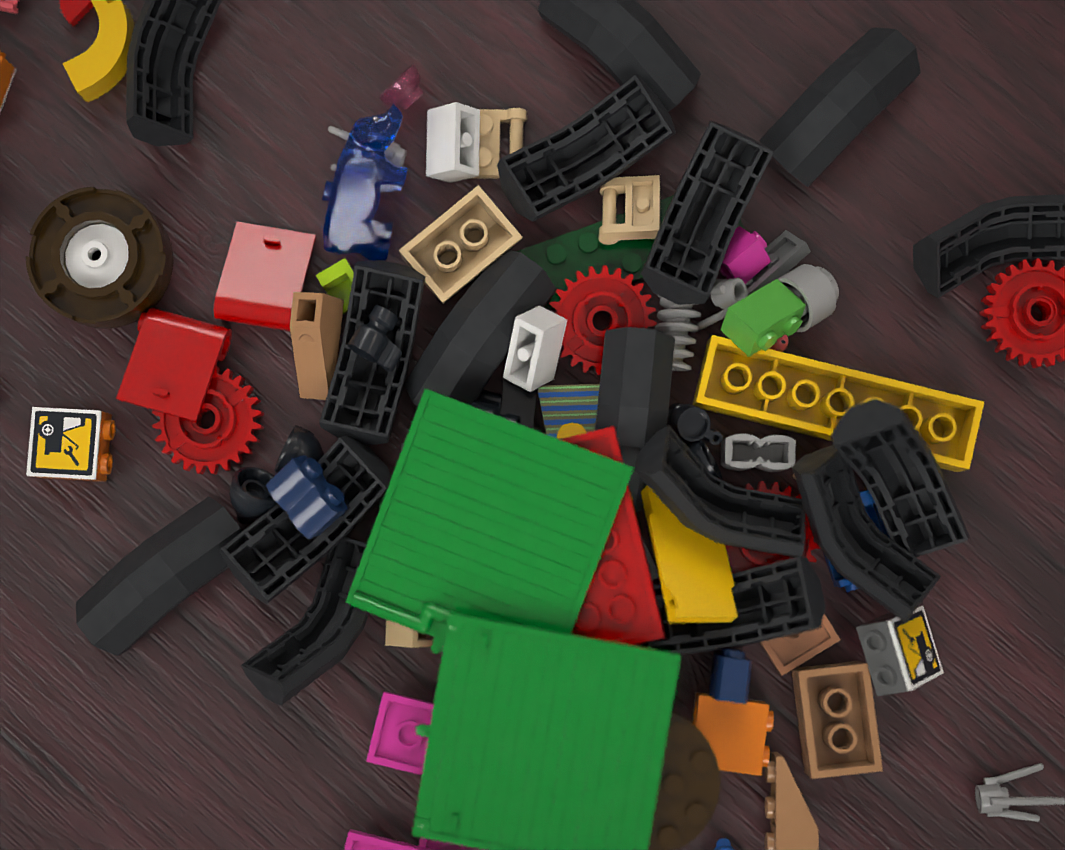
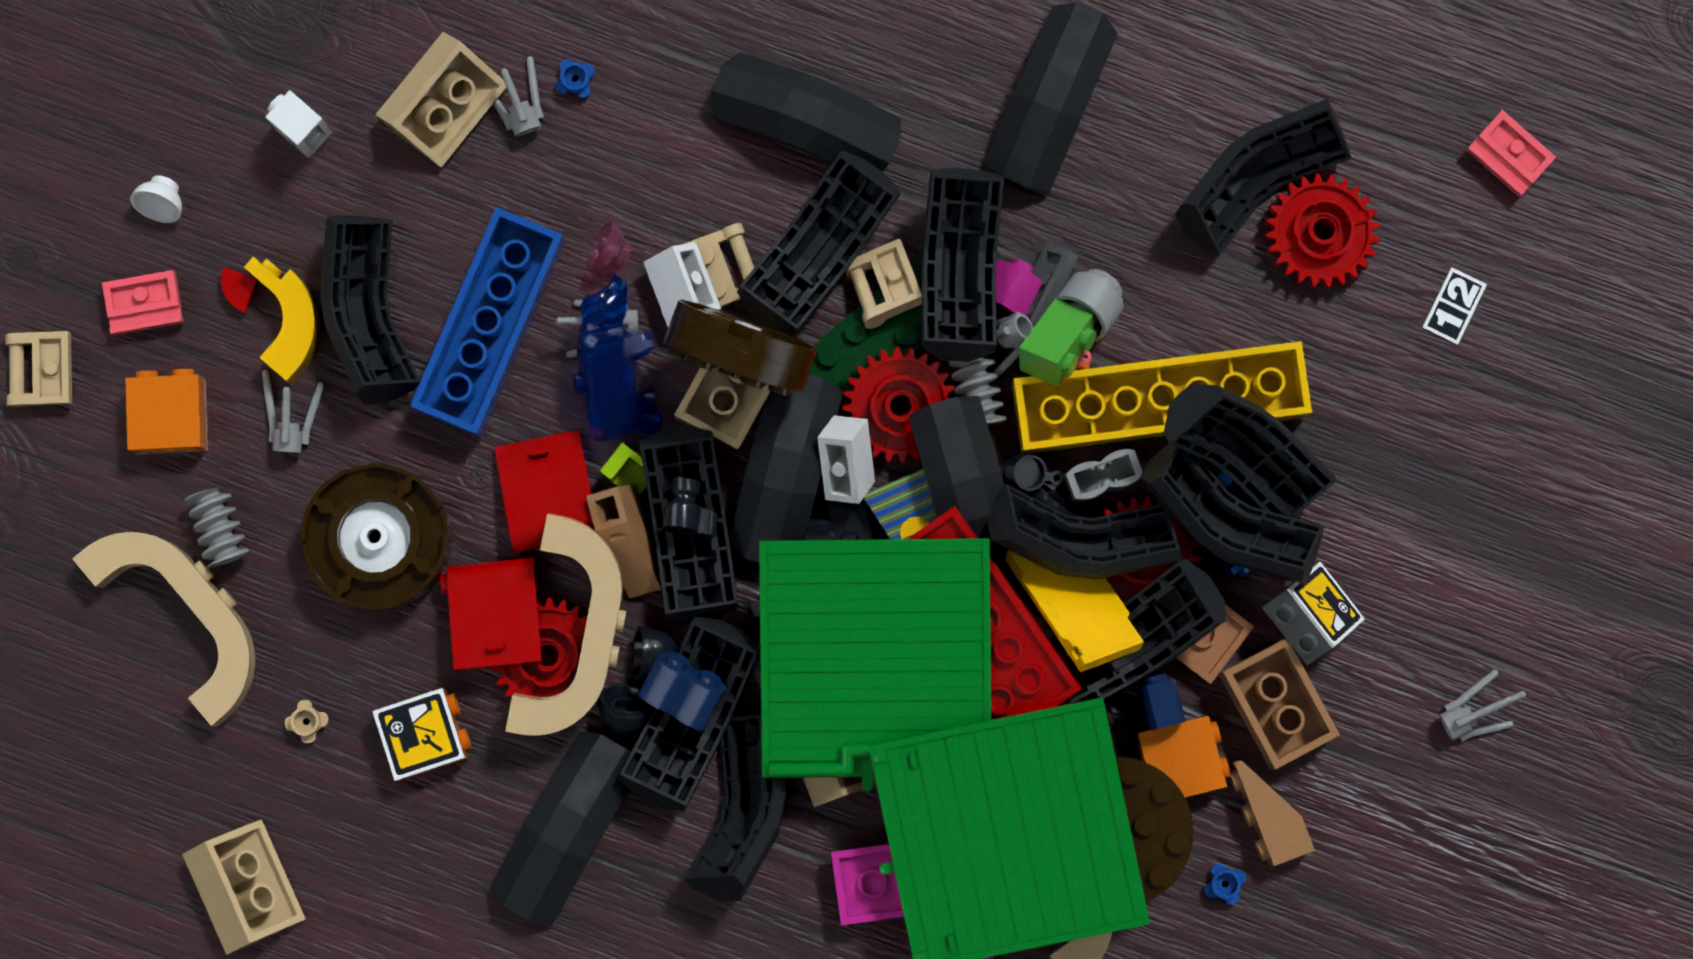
camera: 30 degrees left, 0 degrees up
none -> light grey plant [262,370,324,453]
none -> blue brick [410,207,566,438]
none -> tan arch [505,513,627,735]
none -> dark brown piece [663,299,817,397]

